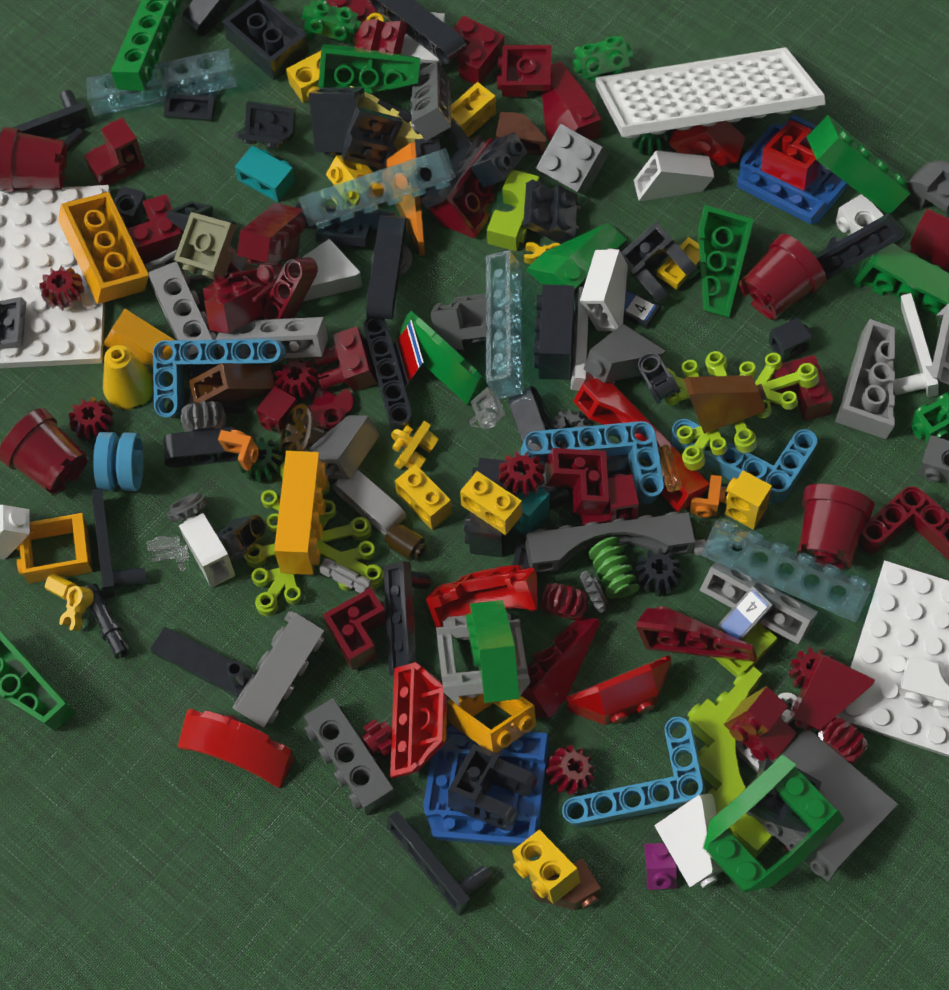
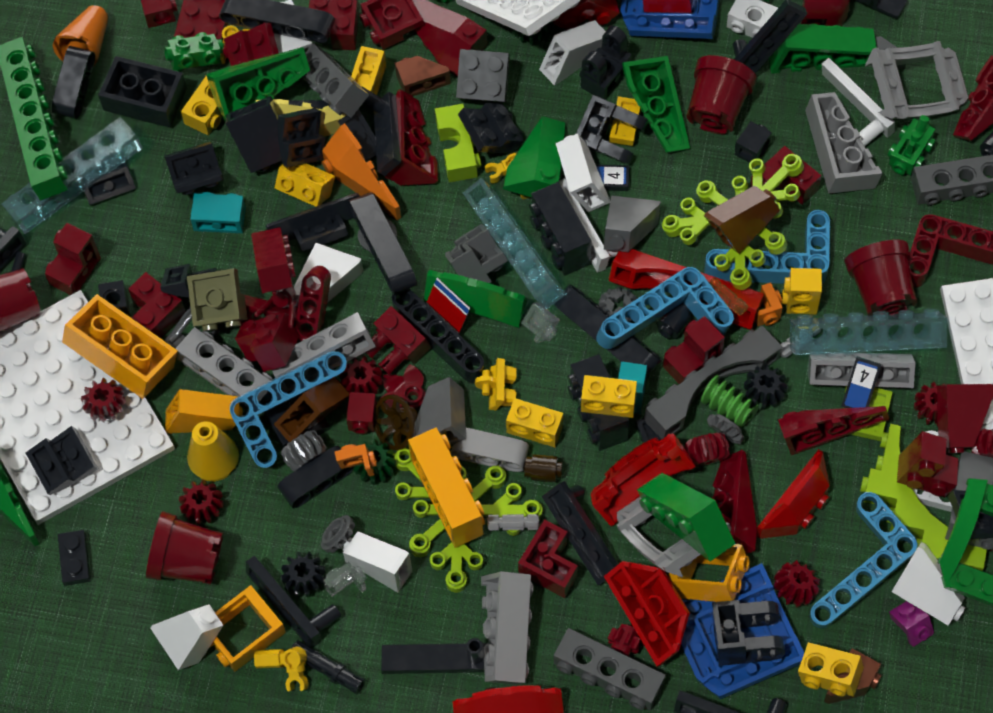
camera: 30 degrees left, 0 degrees up
dark azure wheel [94,432,144,491] -> none
black piece [217,514,266,560] -> none
clear light blue brick [299,148,456,229] -> none
black brick [470,132,528,187] -> none
dark red gear [498,450,545,498] -> none
dark red brick [545,448,609,514] -> none
black piece [638,353,681,405] -> none
none -> black gear [281,552,326,597]
none -> black brick [579,25,632,100]

